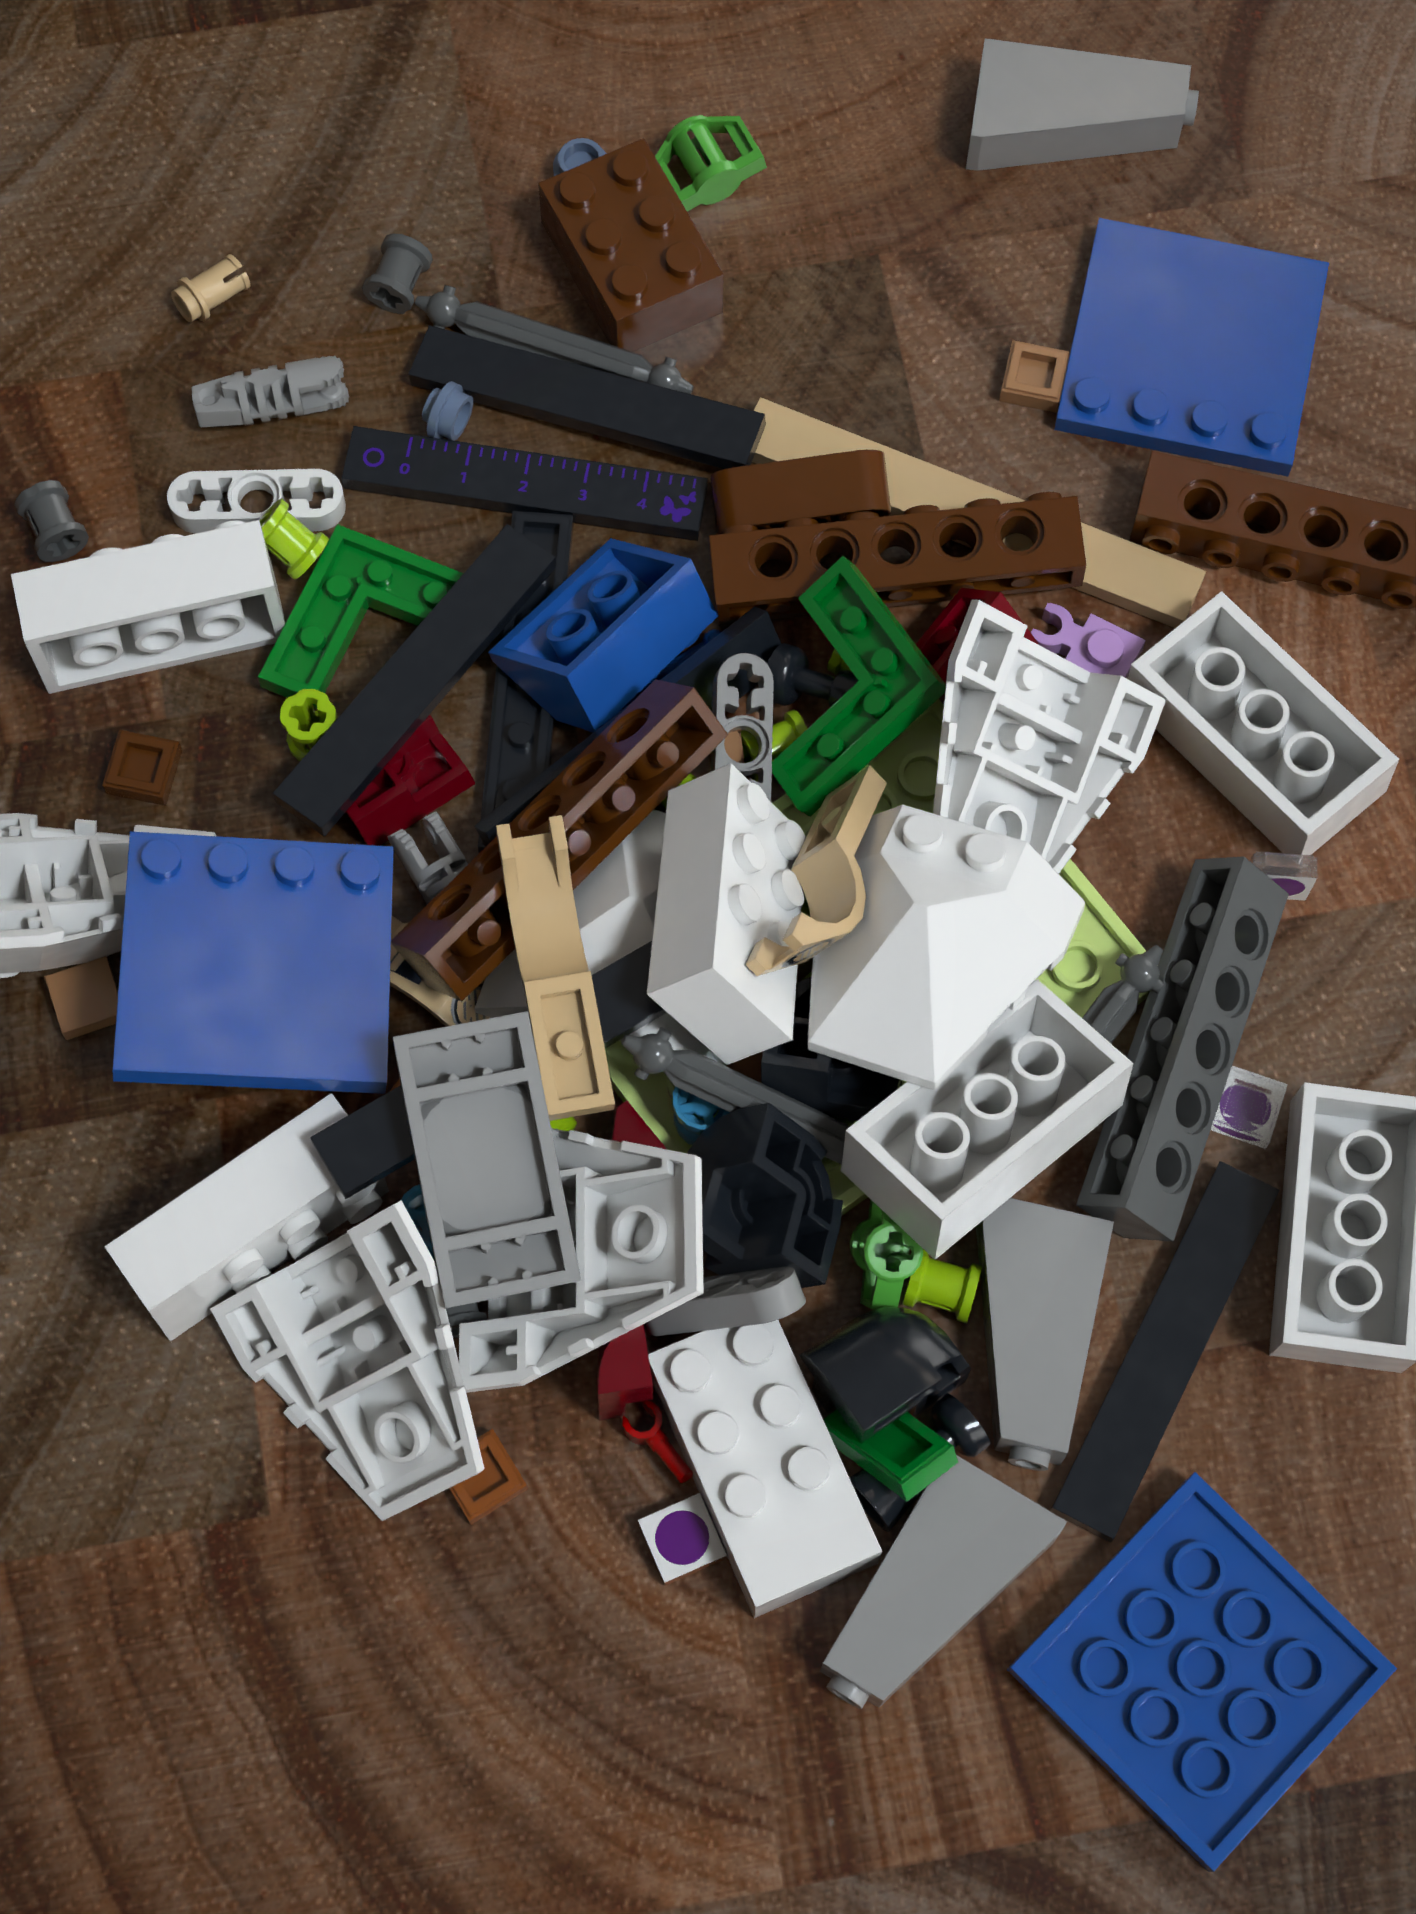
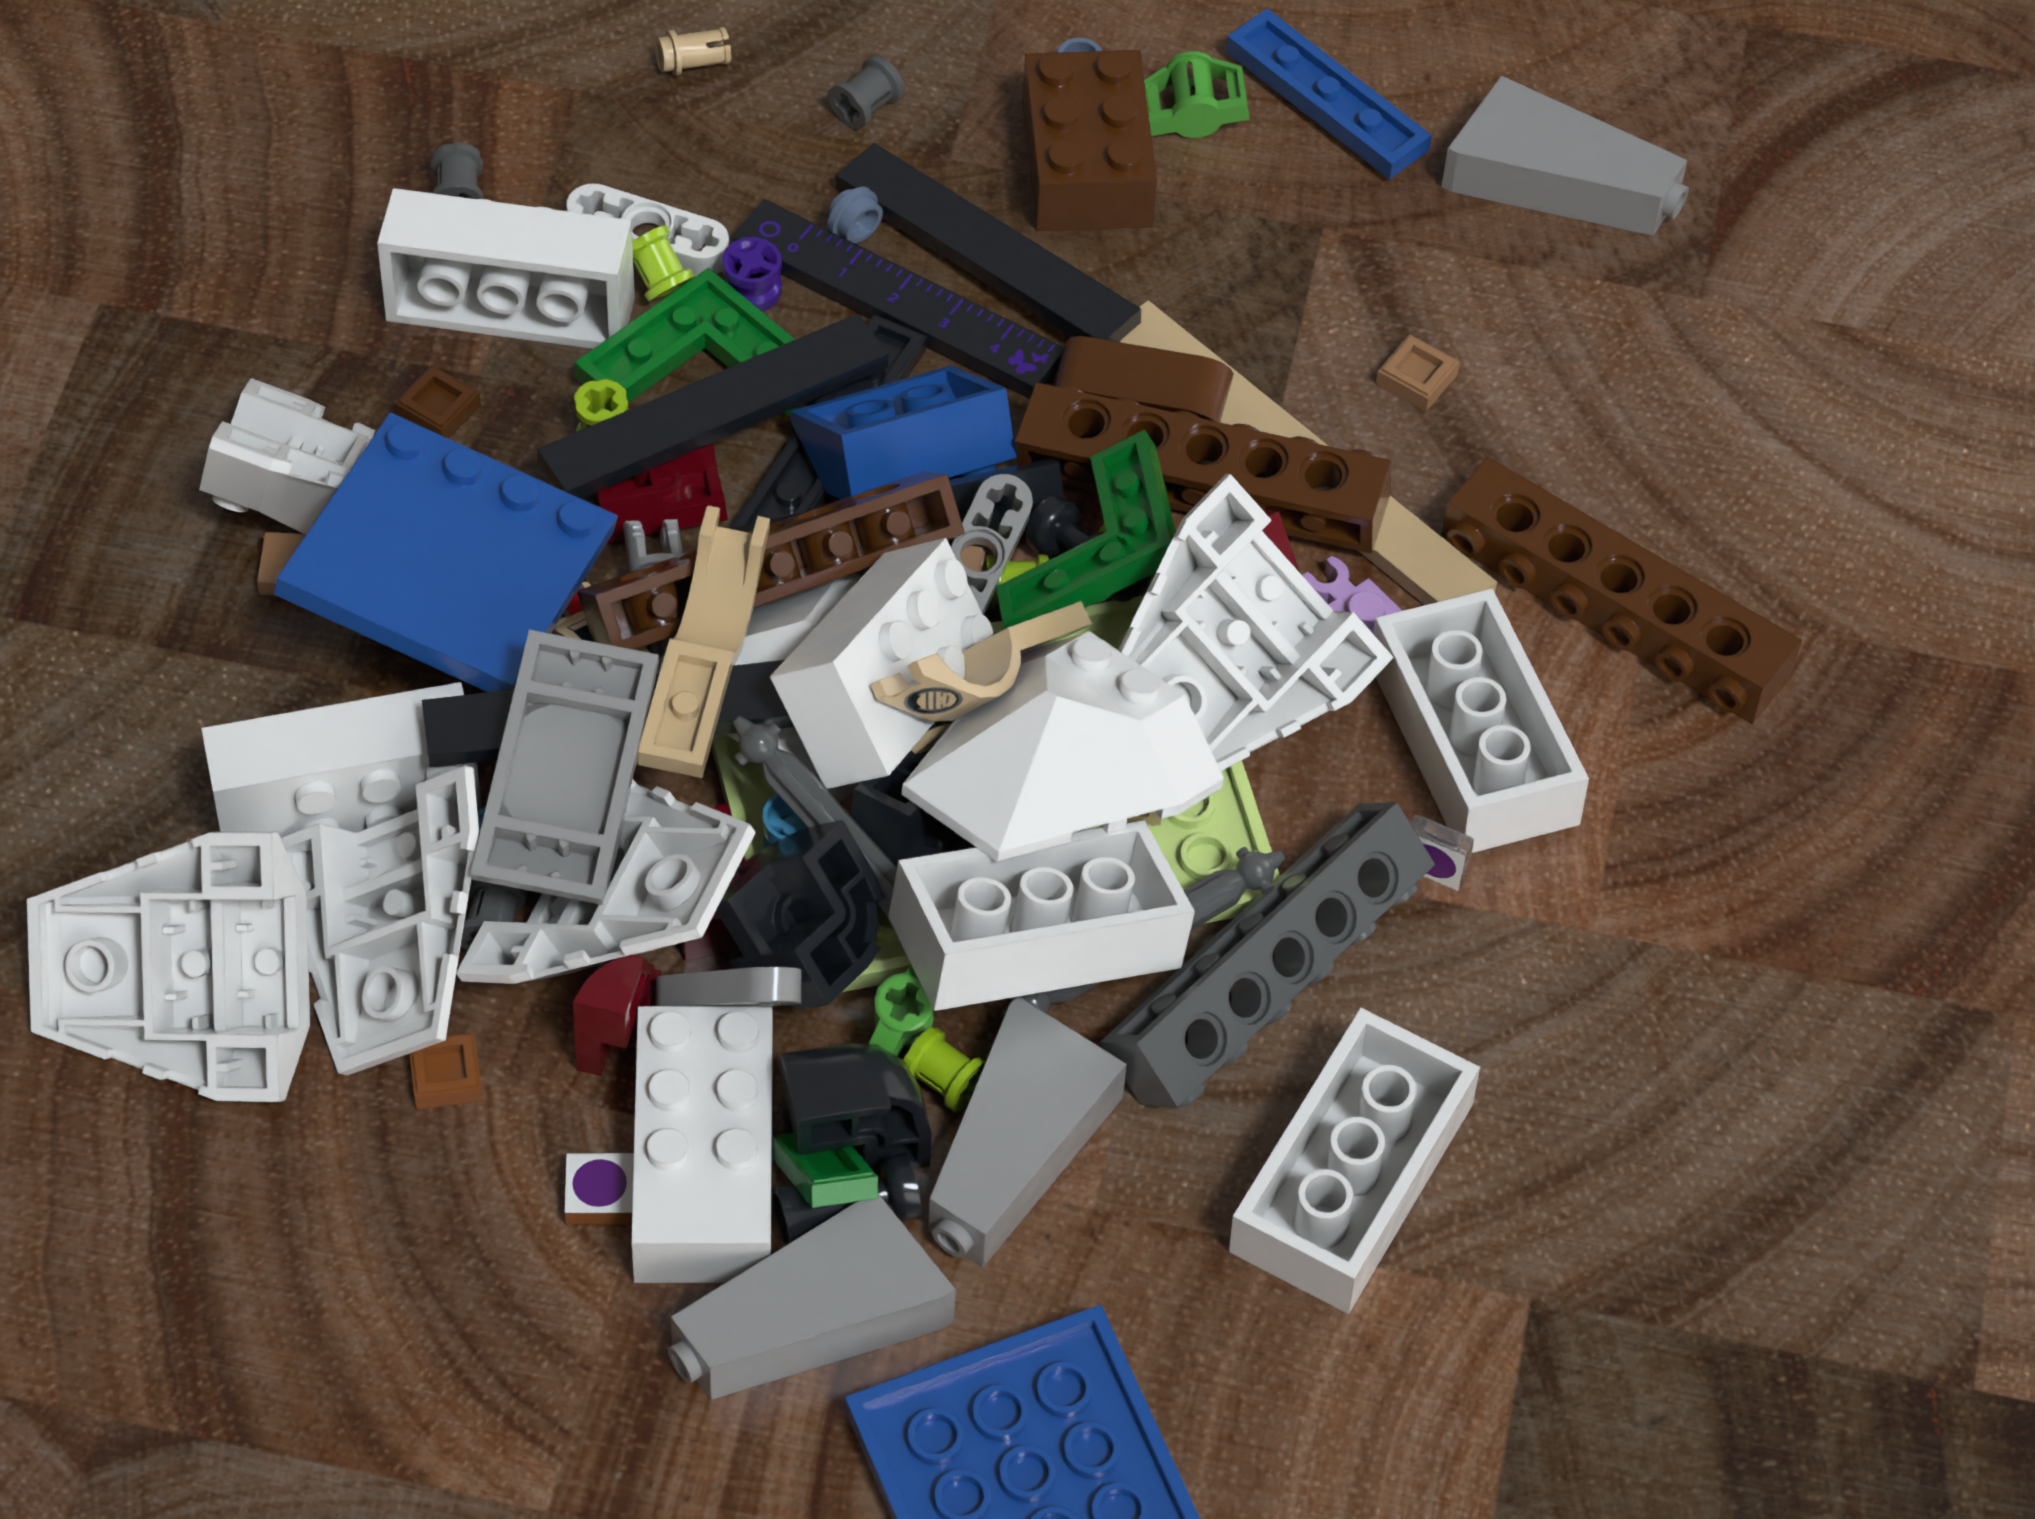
camera: 20 degrees right, 15 degrees down
light grey hinge [192,356,349,428] -> none
dark grey wheel [415,285,694,394] -> none
red hand [622,1401,693,1483] -> none
black tile [1050,1161,1280,1543] -> none
blue plate [1054,218,1329,477] -> none
clear tile [1211,1066,1288,1149] -> none
none -> white wedge [27,832,310,1102]
none -> dark purple wheel [722,237,782,312]
none -> blue plate [1225,8,1432,179]

